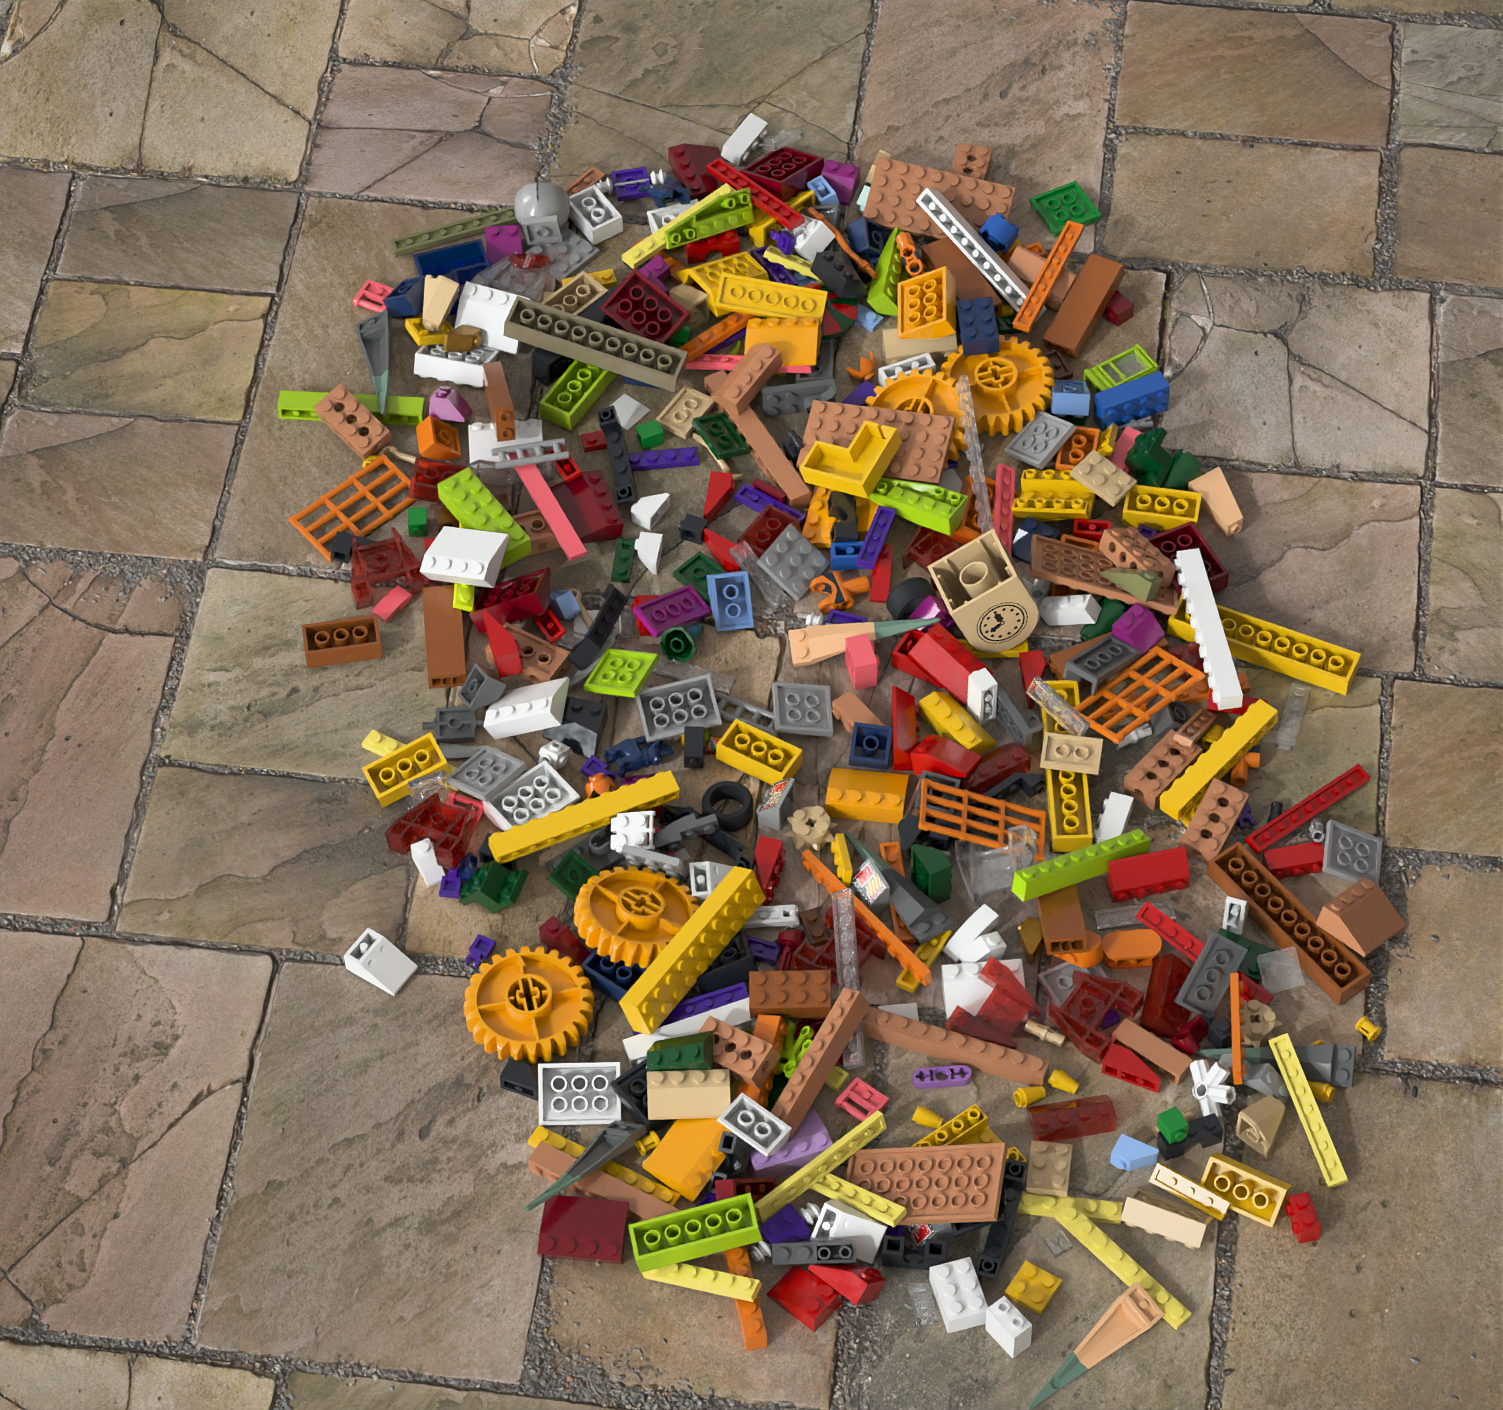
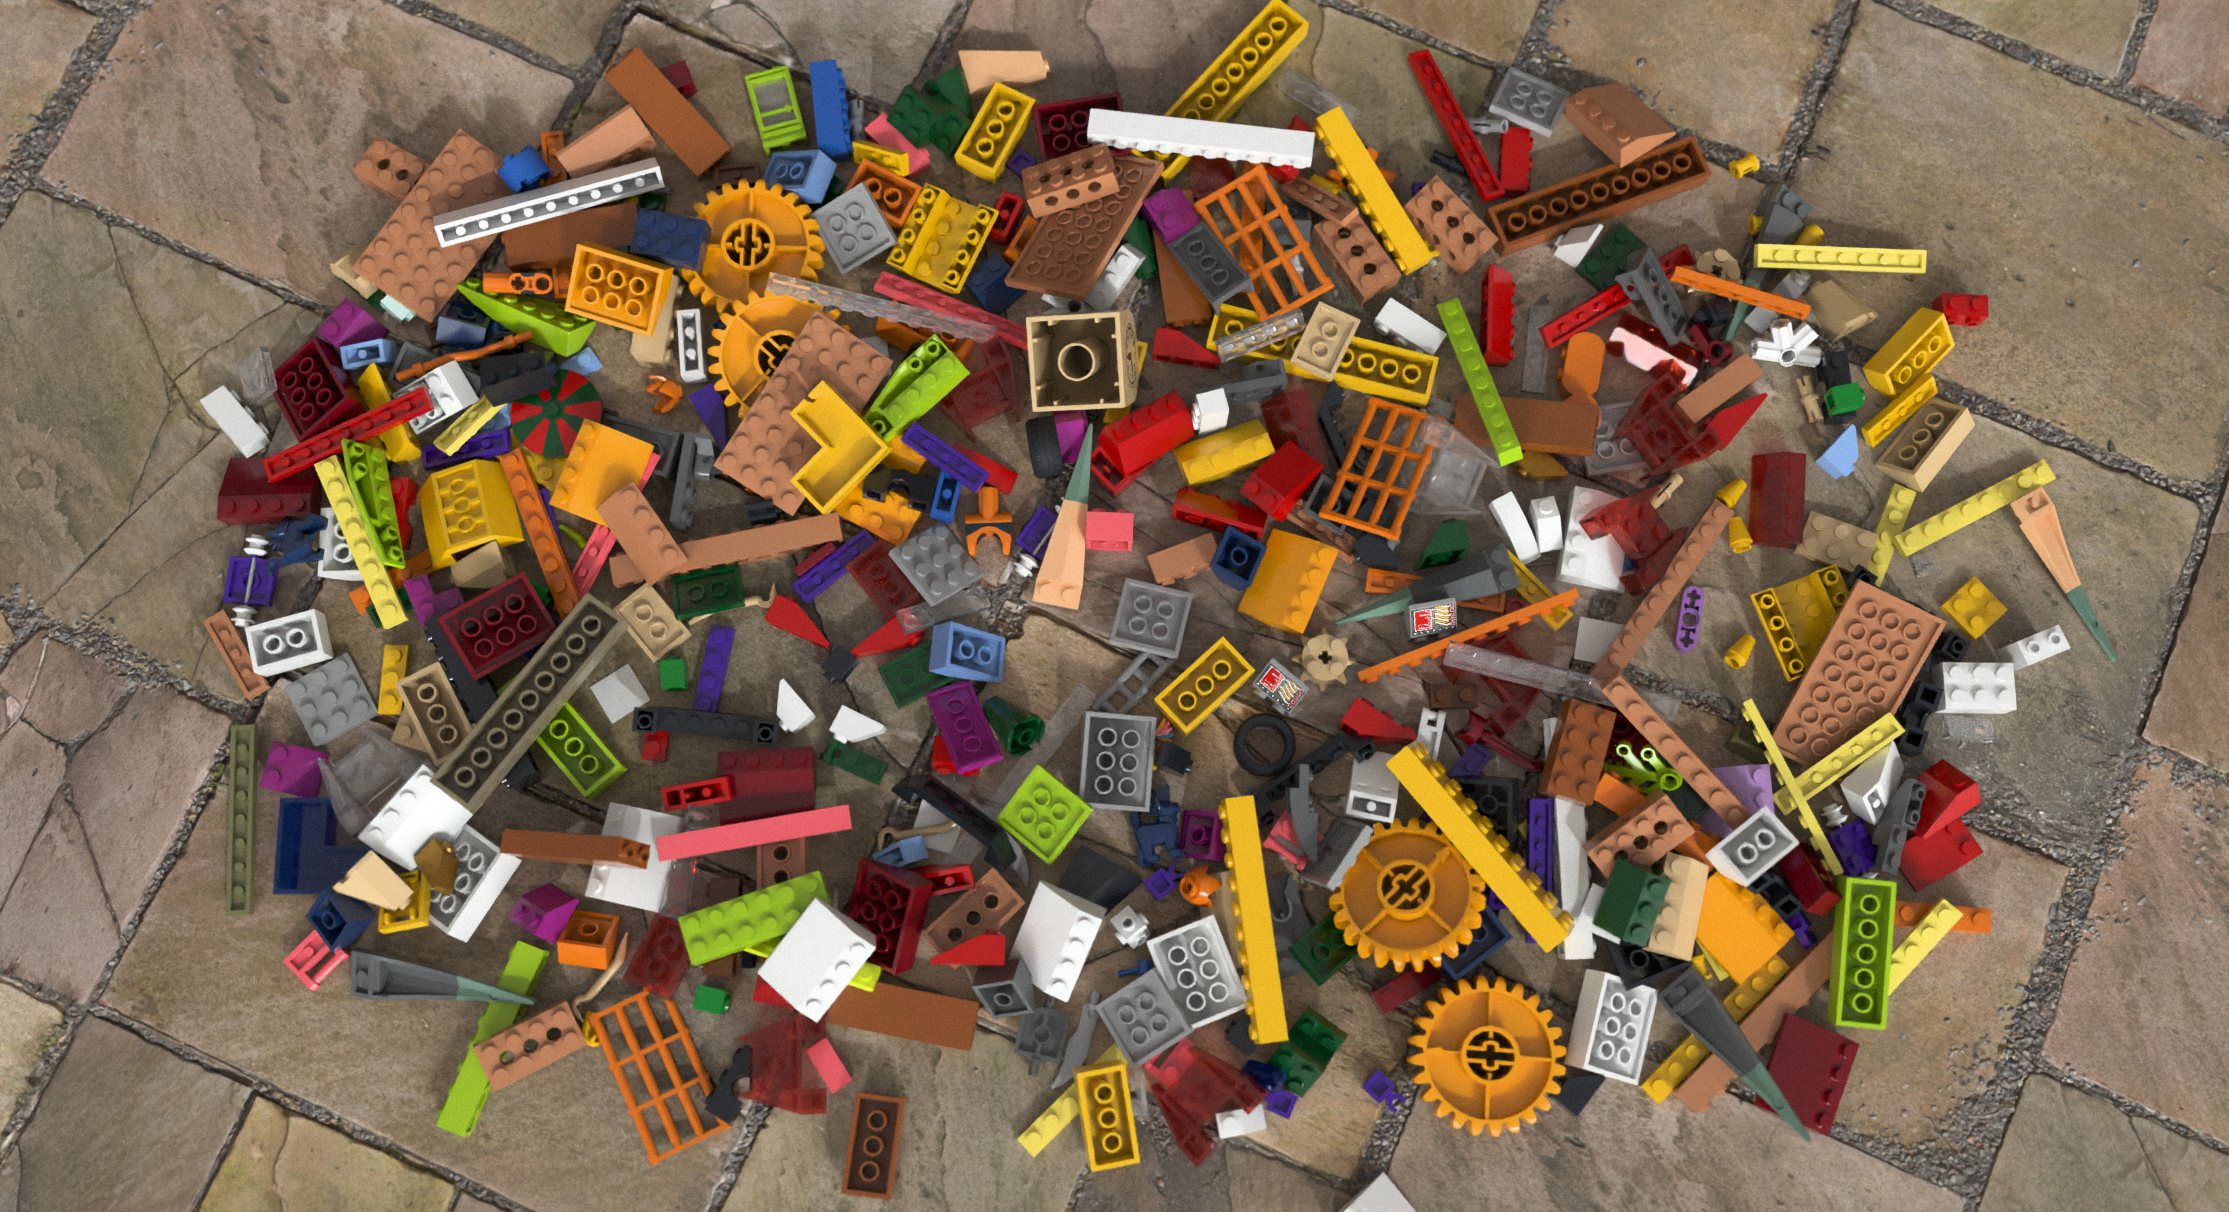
camera: 75 degrees left, 25 degrees up
light grey bar [491,438,569,470] -> none
clear red slope [508,253,551,269] -> none
light grey plate [514,182,570,245] -> none
white plate [611,811,656,854] -> none
yellow plate [715,273,828,325] -> none
dark purple plate [770,229,796,255] -> none
yellow plate [831,833,853,886] -> none
coral plate [834,1077,889,1122] -> none
orange plate [1012,220,1084,332] -> none
green plate [1029,181,1102,237] -> none
tan plate [1070,450,1137,507] -> none
olive slope [1101,567,1162,603] -> none
clear plate [1256,946,1306,994] -> none

